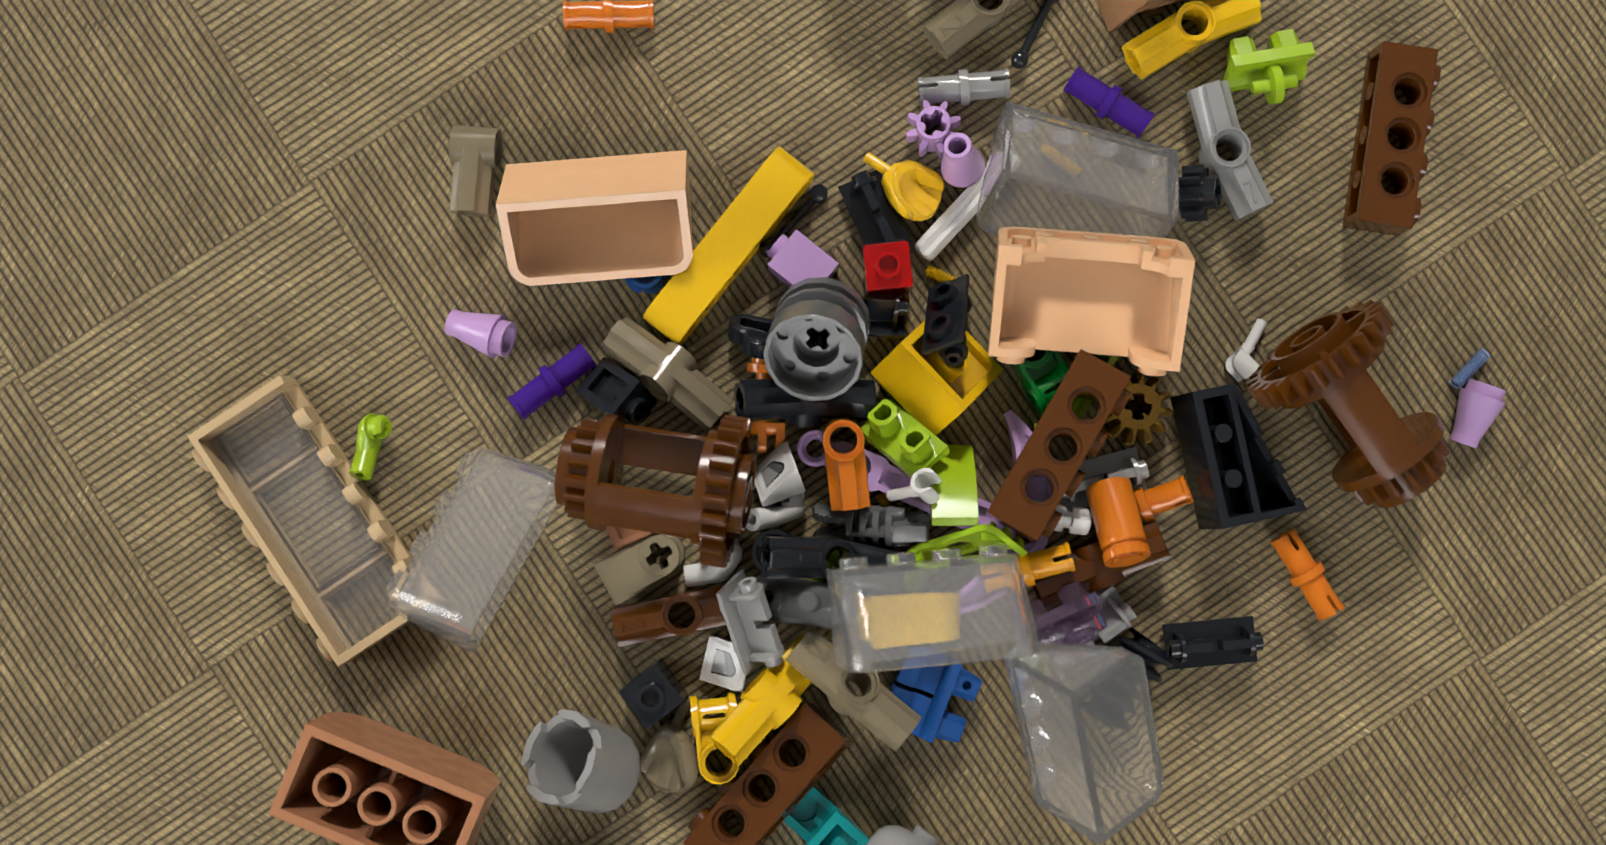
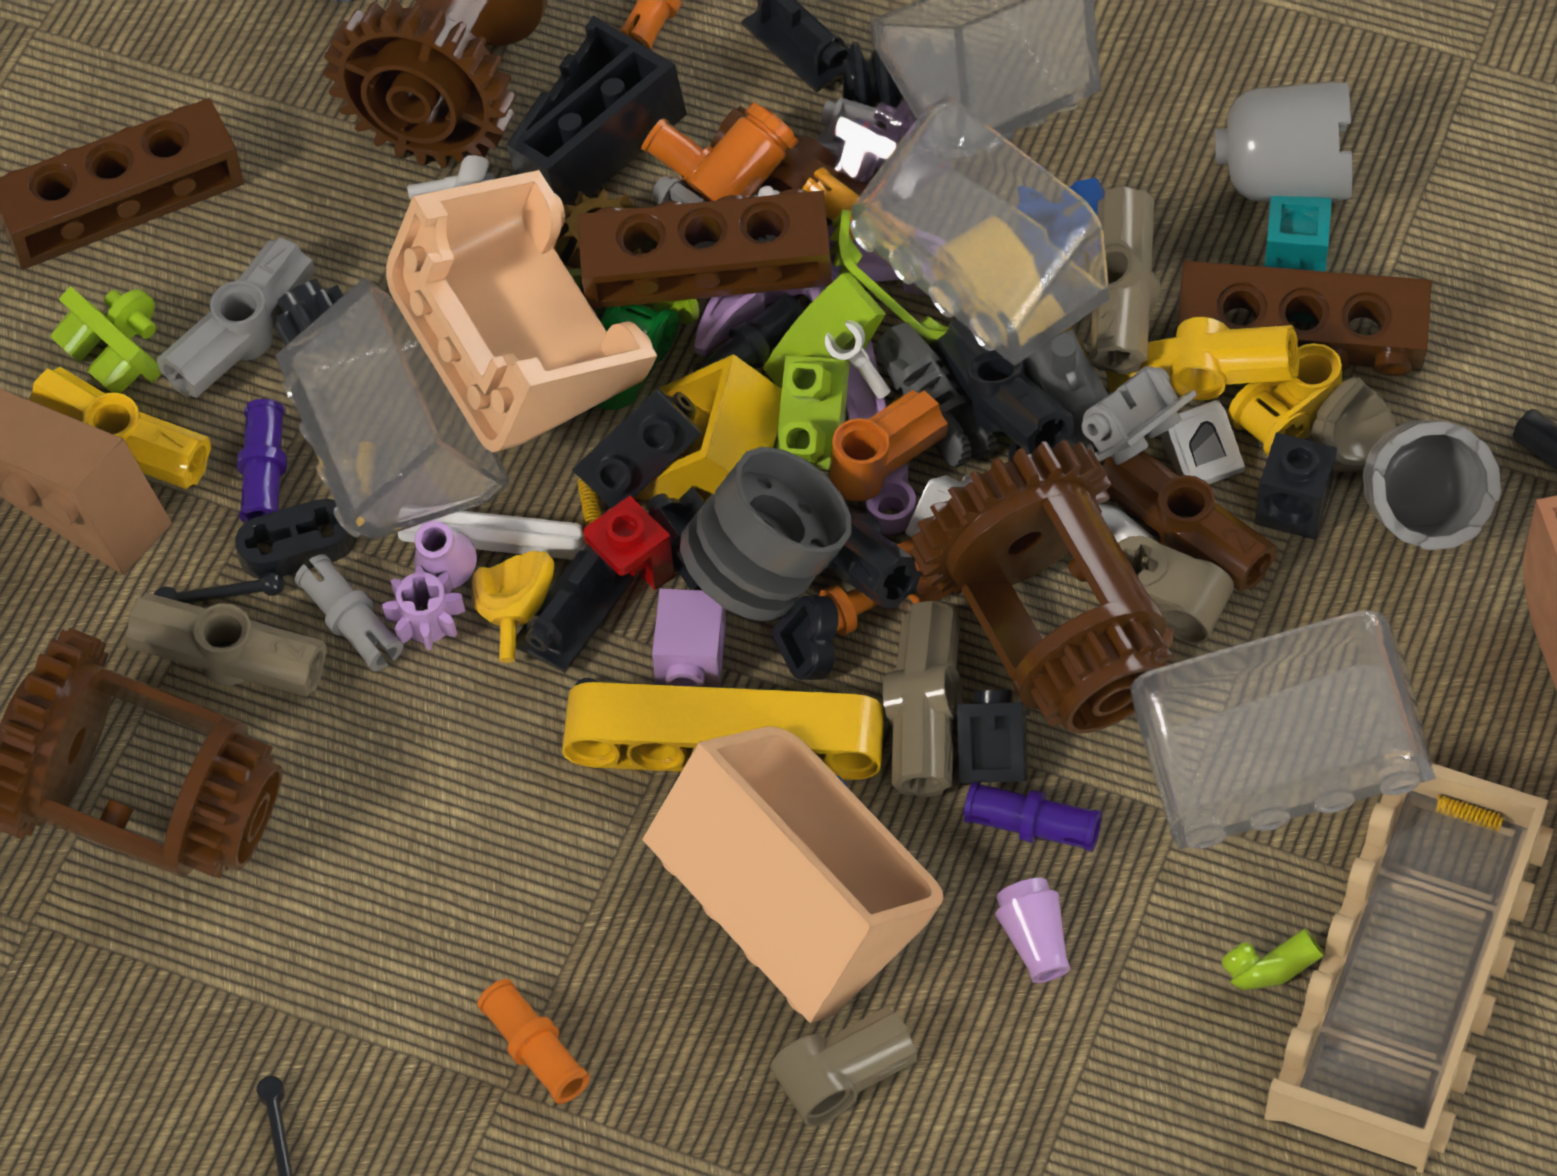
camera: 120 degrees left, 30 degrees down
none -> black beam [235,498,356,579]
none -> black pin [693,293,804,372]
none -> yellow leg [1436,794,1504,832]

